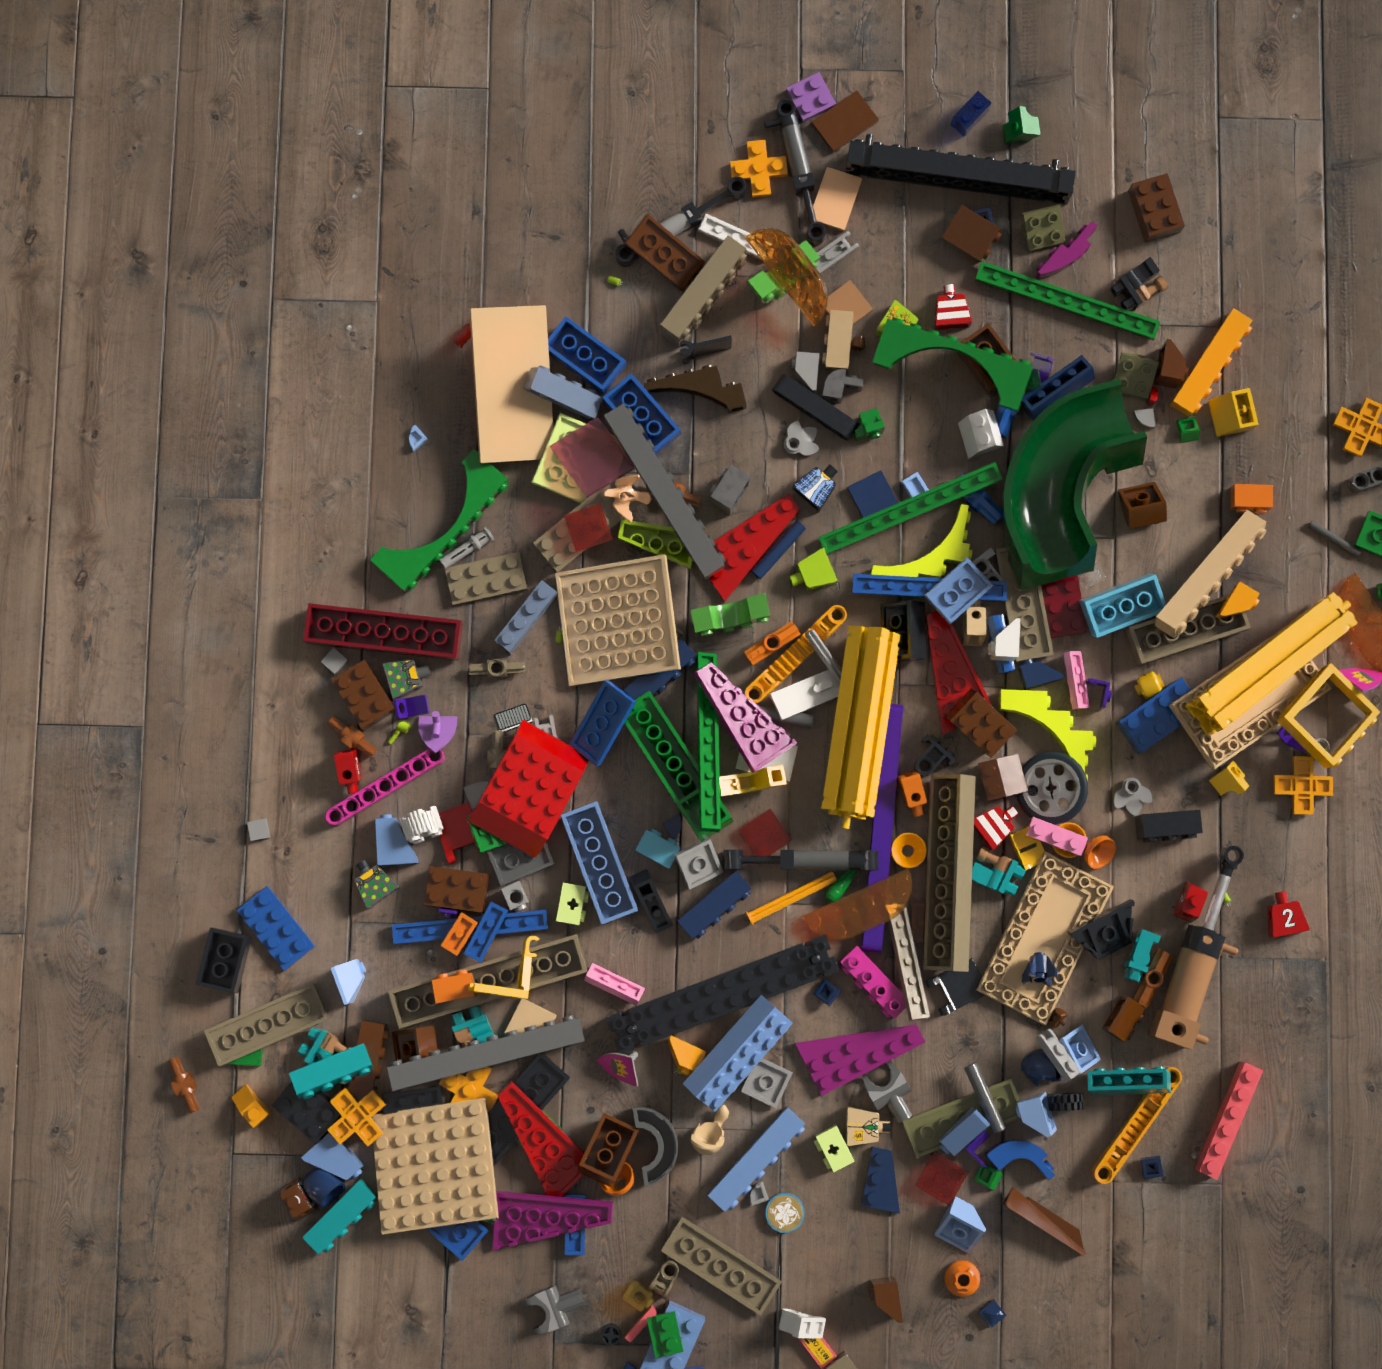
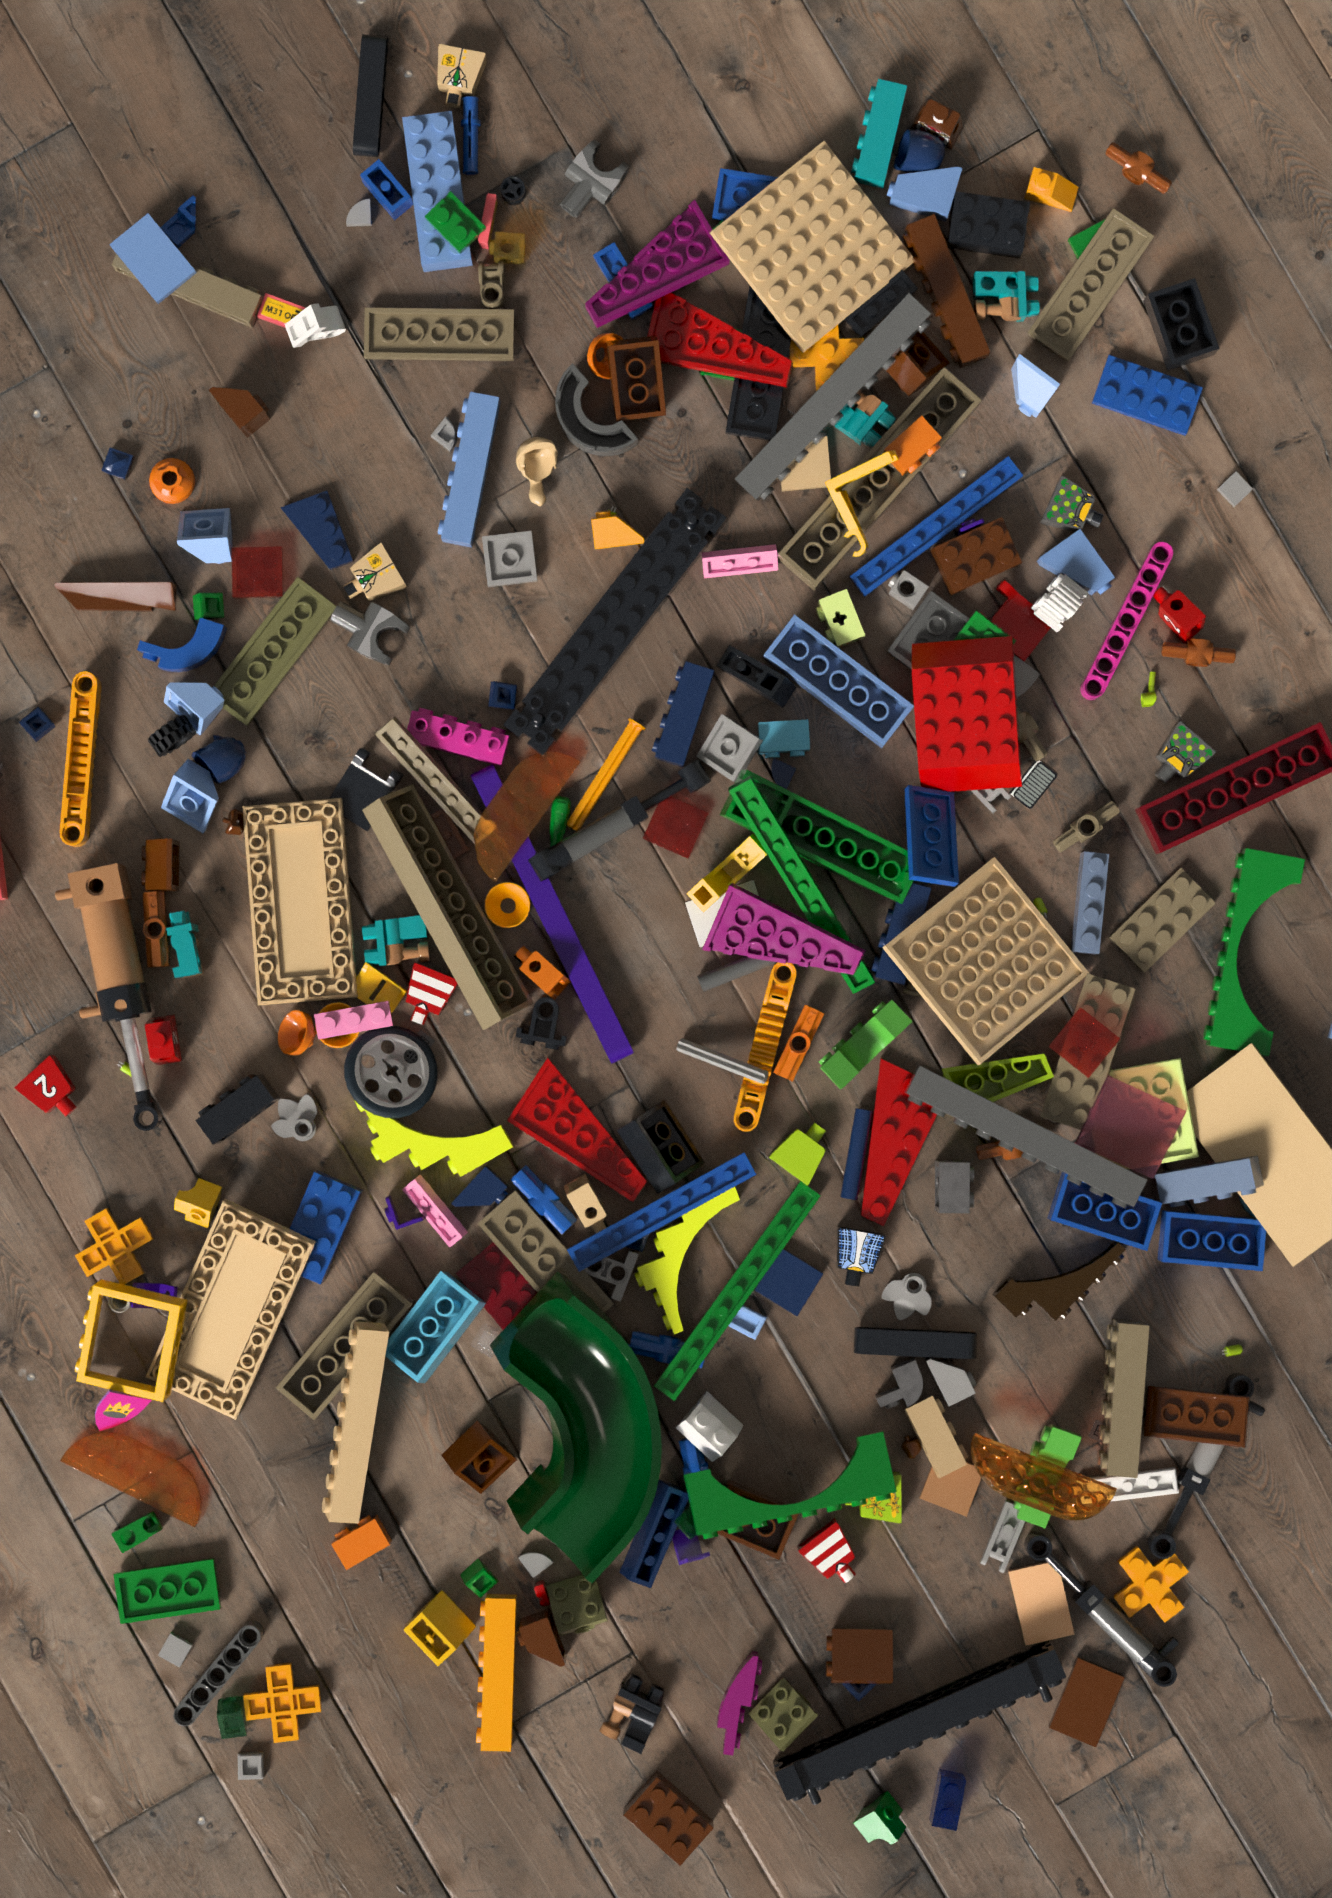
camera: 145 degrees right, 5 degrees up
teal brick [289,1043,374,1099] -> none
light grey tile [321,648,348,675] -> none
light orange plate [327,1088,386,1146] -> none
reddish brown brick [332,660,395,731] -> none
dark purple bracket [393,695,429,719] -> none
medium lavender shield [418,711,458,753] -> none
light grey pin [439,526,495,569] -> none
orange plate [441,912,478,956] -> none
blue plate [464,902,509,963] -> none
dark pink shield [596,1051,638,1087] -> none
light nougat animal [603,475,652,523] -> none
black flag [680,335,732,364] -> none
medium blue brick [683,995,793,1112] -> none
tile [765,1193,804,1233] -> none
white piece [770,670,840,721] -> none
medium lavender plate [786,72,836,122] -> none
magenta wing [795,1024,925,1096] -> none
yellowish green brick [814,1124,855,1172] -> none
yellow brick [821,625,901,829] -> none
green brick [853,408,885,441] -> none
medium blue tile [924,557,993,625] -> none
medium blue slope [939,1107,990,1156] -> none
reddish brown brick [945,688,1017,758] -> none
dark grey piece [964,1062,1005,1134] -> none
dark purple bracket [966,1130,989,1168] -> none
green plate [975,261,1161,341] -> none
slope [978,754,1028,801] -> none
white slope [987,618,1020,661] -> none
dark blue brick [1022,952,1057,987] -> none
light grey hinge [1036,1029,1081,1082] -> none
black wing [1068,899,1135,960] -> none
teal brick [1088,1067,1171,1095] -> none
yellow head [1135,671,1165,700] -> none
yellow brick [1184,592,1358,737] -> none
light orange slope [1216,581,1260,619] -> none
dark grey bar [1308,521,1361,557] -> none

